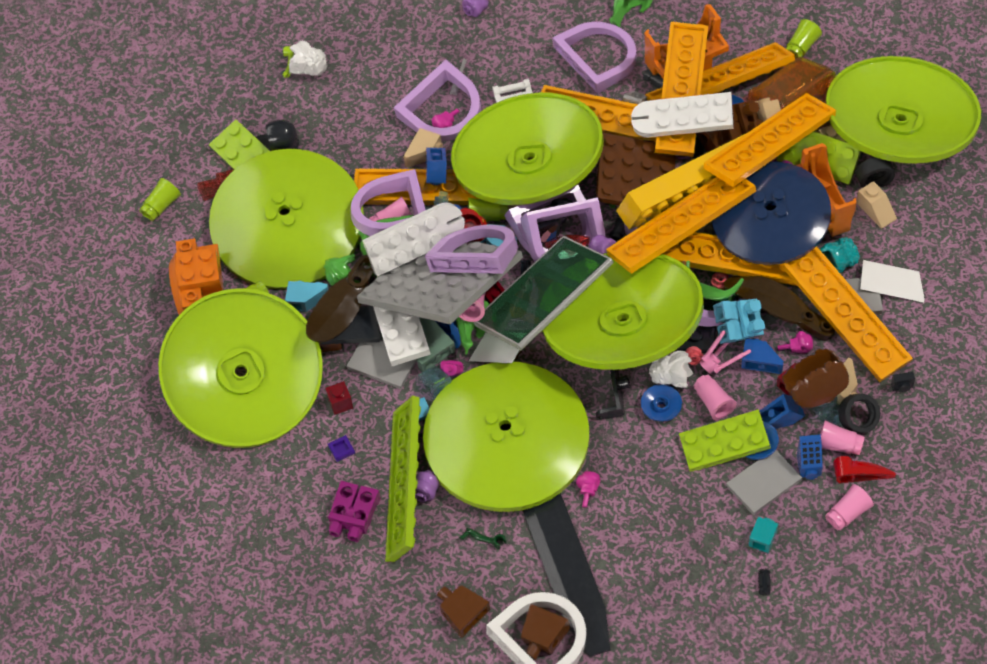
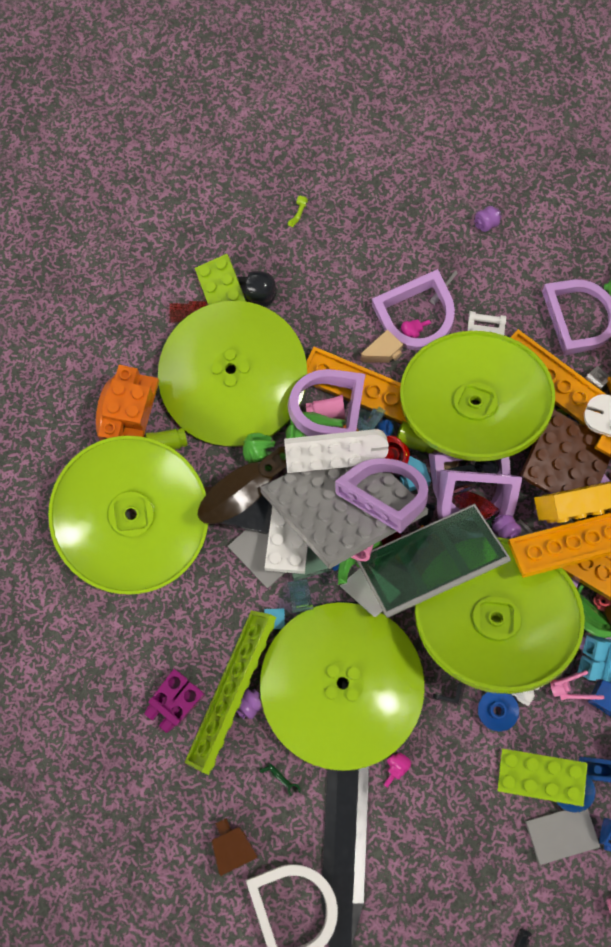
camera: 15 degrees right, 15 degrees up
lime plant [139,178,181,221] -> none
medium azure slope [285,281,329,312] -> none
white hair [289,41,327,76] -> none
dark red brick [325,381,353,415] -> none
dark purple tile [328,435,355,462] -> none
blue slope [426,147,447,185] -> none
dark pink piece [440,360,464,377] -> none
reddish brown torso [521,604,571,661] -> none
black pin [609,218,625,242] -> none
bright pink plant [694,375,736,421] -> none
teal brick [749,516,778,554] -> none

